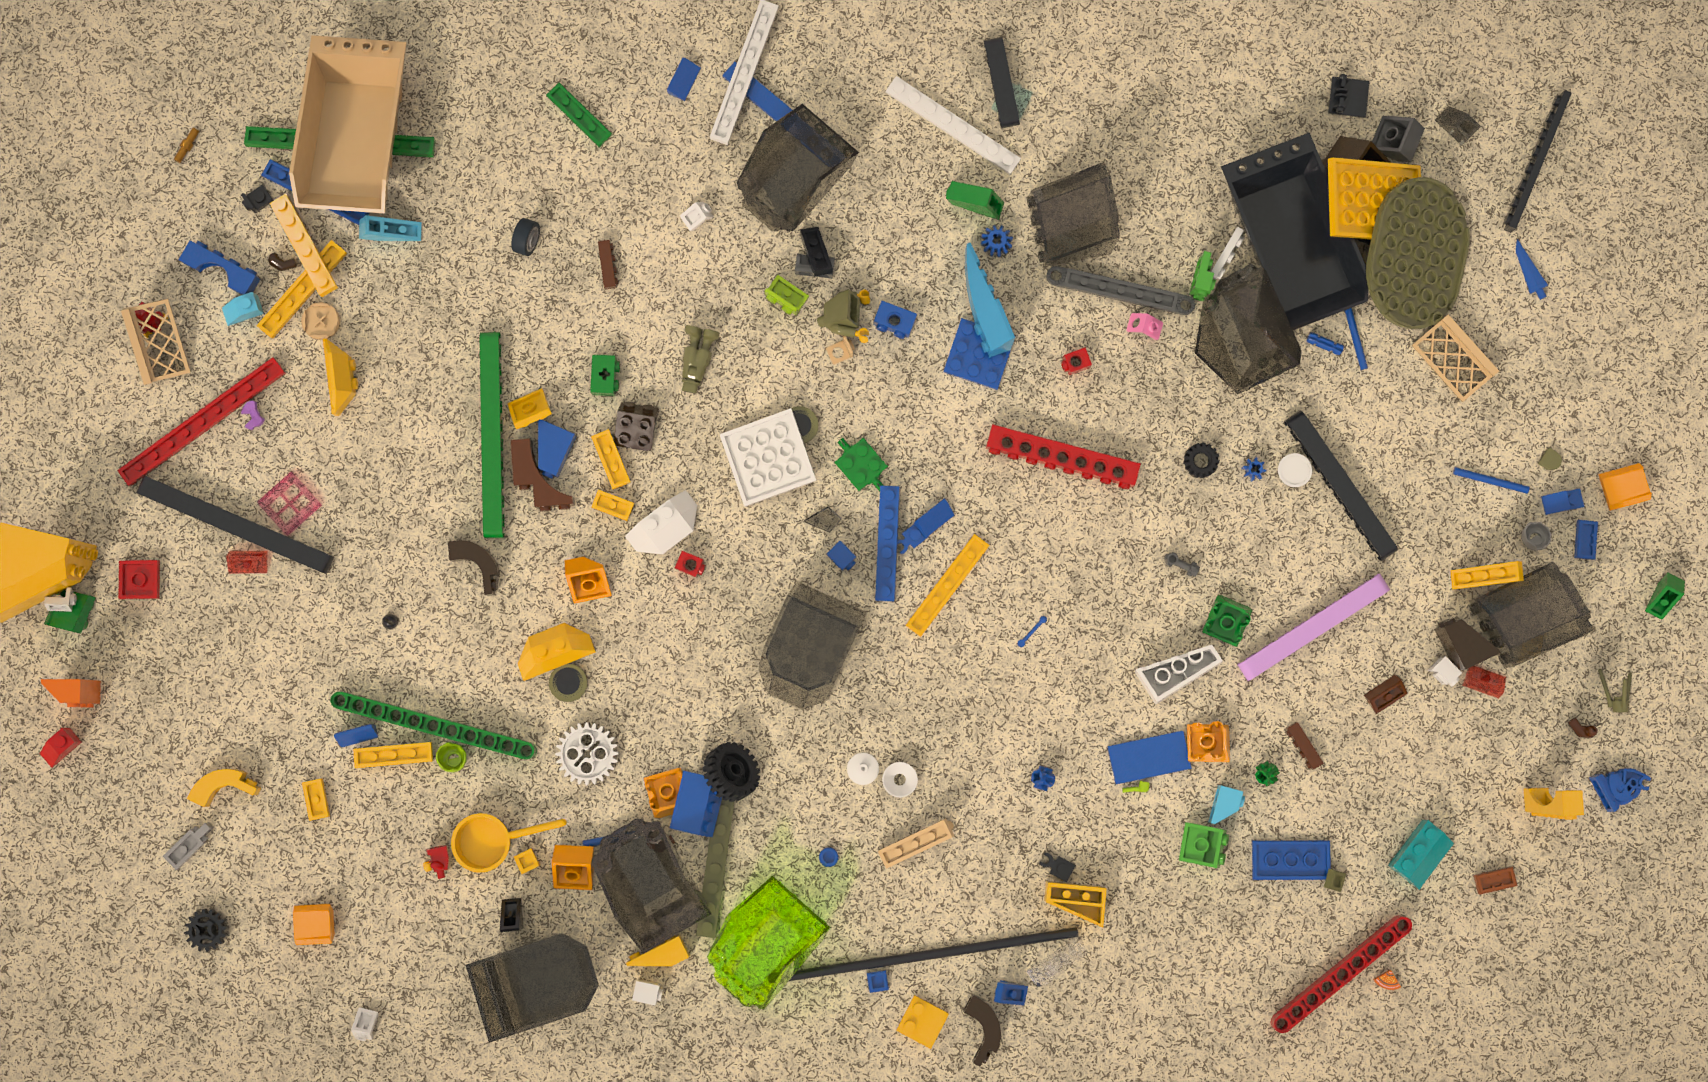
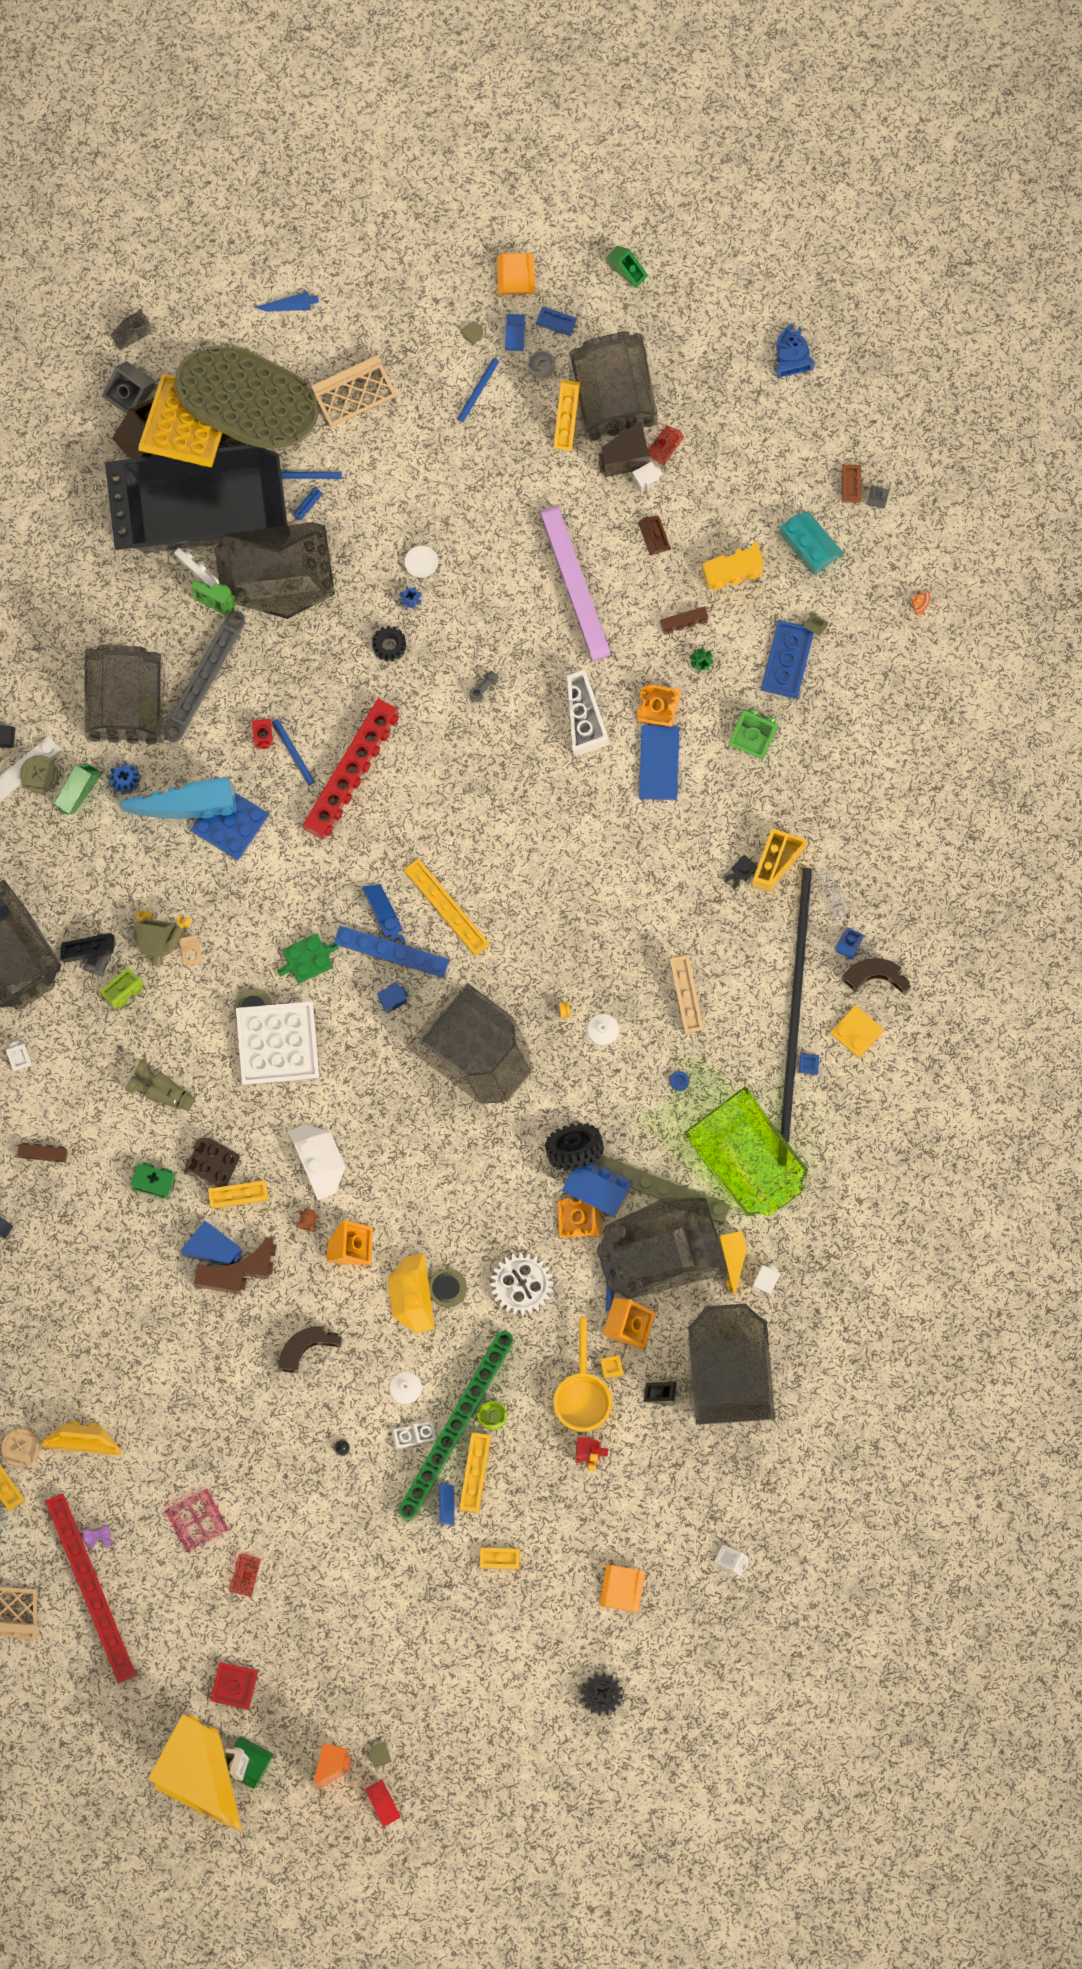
camera: 75 degrees left, 10 degrees down
black beam [136,475,334,575] -> none
light grey hinge [163,822,214,870] -> none
yellow arch [187,769,261,807] -> none
green beam [479,332,505,538] -> none
yellow plate [507,388,552,430] -> none
yellow plate [591,490,634,522] -> none
red brick [675,551,706,578] -> none
clear smoke piece [804,506,842,533] -> none
blue brick [873,301,917,339] -> none
white piece [882,762,918,798] -> none
blue hinge [1017,616,1047,647] -> none
blue gear [1031,766,1055,791] -> none
lime hand [1122,781,1150,793] -> none
bright pink bracket [1127,313,1163,340] -> none
green slope [1202,595,1253,647] -> none
medium azure slope [1208,785,1245,824] -> none
red beam [1270,915,1412,1033] -> none
black beam [1284,410,1398,561] -> none
black hinge [1328,74,1370,118] -> none
black plate [1503,90,1572,233] -> none
yellow arch [1524,788,1584,820] -> none
reddish brown arm [1568,717,1598,738] -> none
olive plant [1598,669,1632,713] -> none
none -> olive tile [20,755,58,793]
none -> blue bar [272,719,315,786]
none -> dark orange brick [296,1208,318,1232]
none -> olive tile [369,1742,392,1766]
none -> white piece [389,1372,422,1404]
none -> white slope [391,1421,436,1450]
none -> yellow bush [559,1001,571,1019]
none -> yellow wedge [702,541,764,590]
none -> dark grey tile [867,486,889,509]

